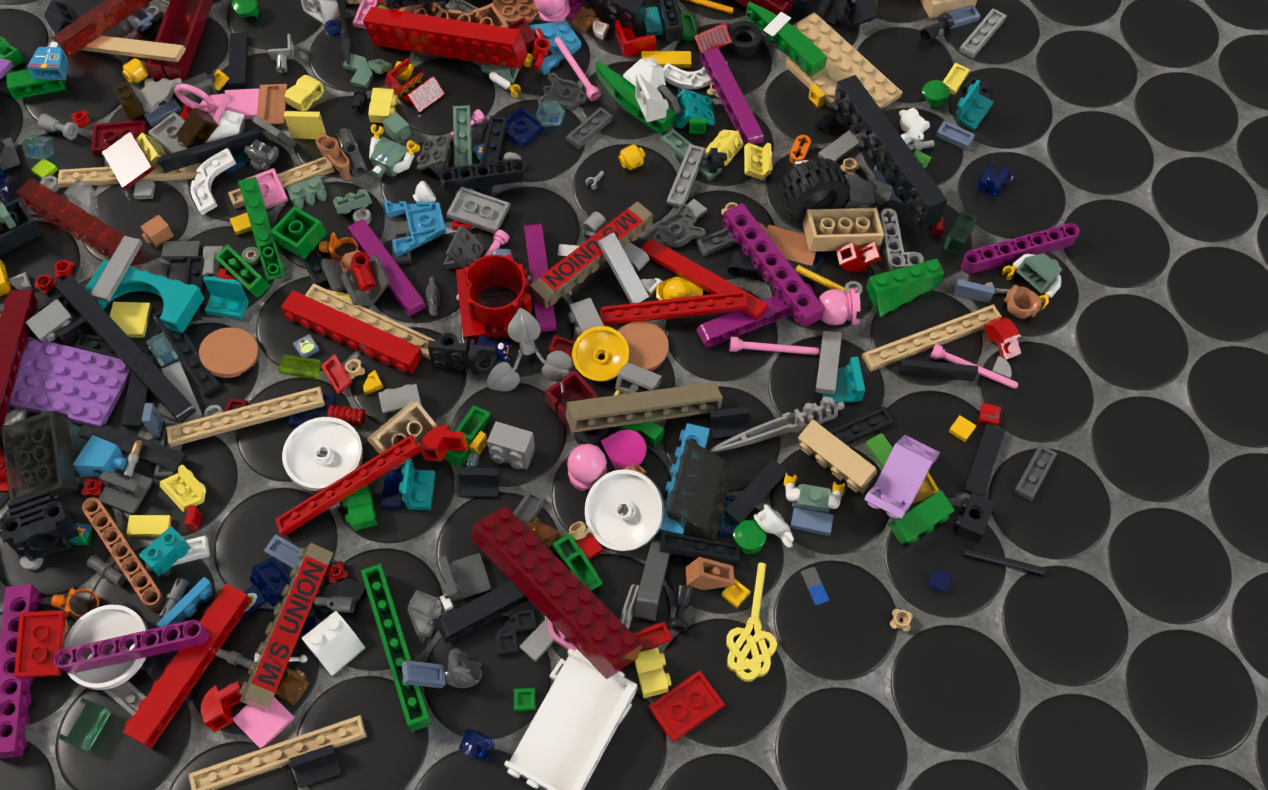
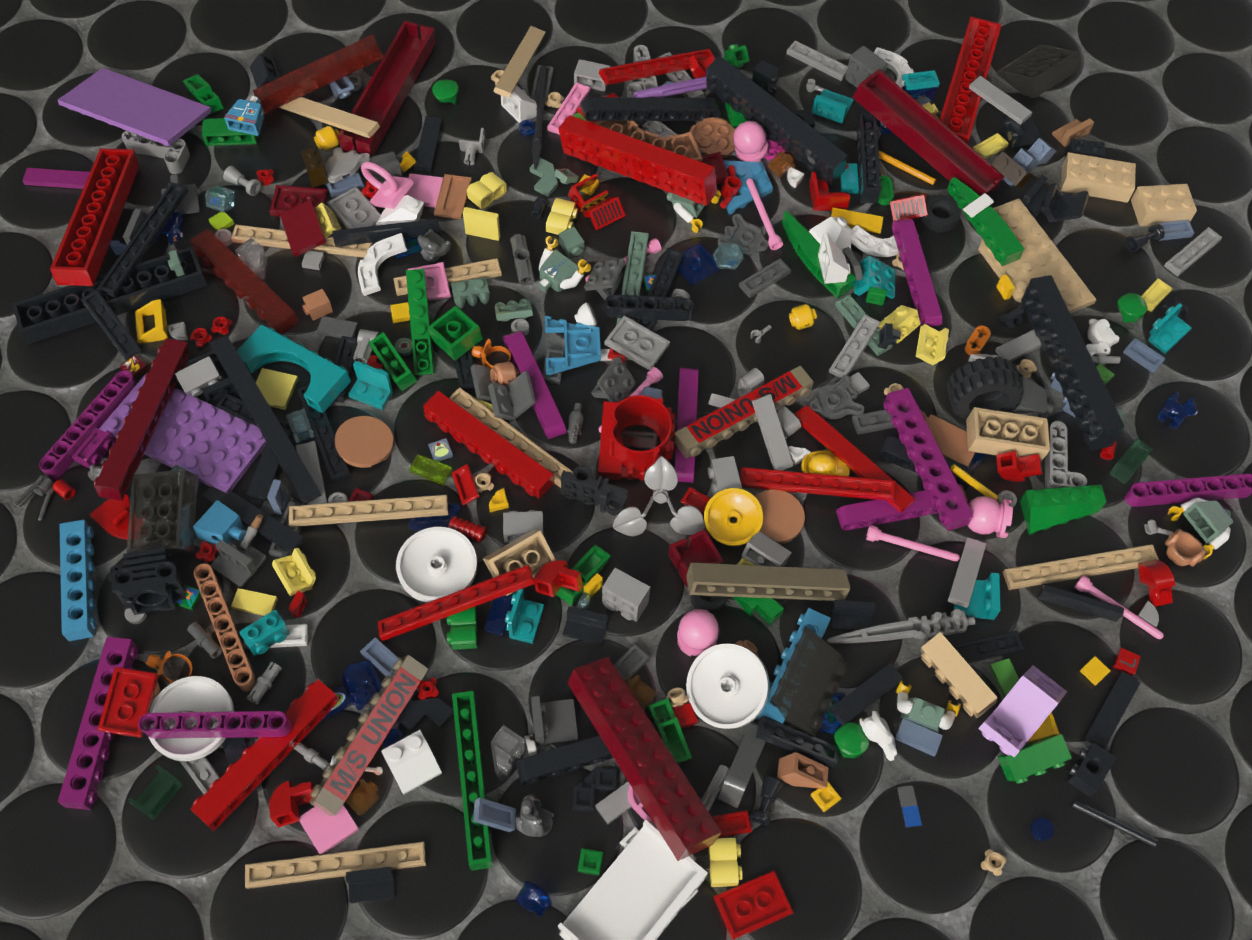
camera: 10 degrees right, 0 degrees up
light grey tile [90,236,143,302] -> none
dark azure plate [157,577,215,627] -> none
dark brown brick [176,108,218,148] -> none
dark grey tile [252,115,297,148] -> none
dark grey piece [314,596,356,613] -> none
nougat connector [315,135,352,181] -> none
red piece [349,251,377,291] -> none
clear blue animal [476,334,513,362] -> none
dark pink tile [601,430,647,470] -> none
light yellow piece [726,563,777,682] -> none
sand blue tile [953,279,995,304] -> none
dark grey tile [1014,444,1058,502] -> none

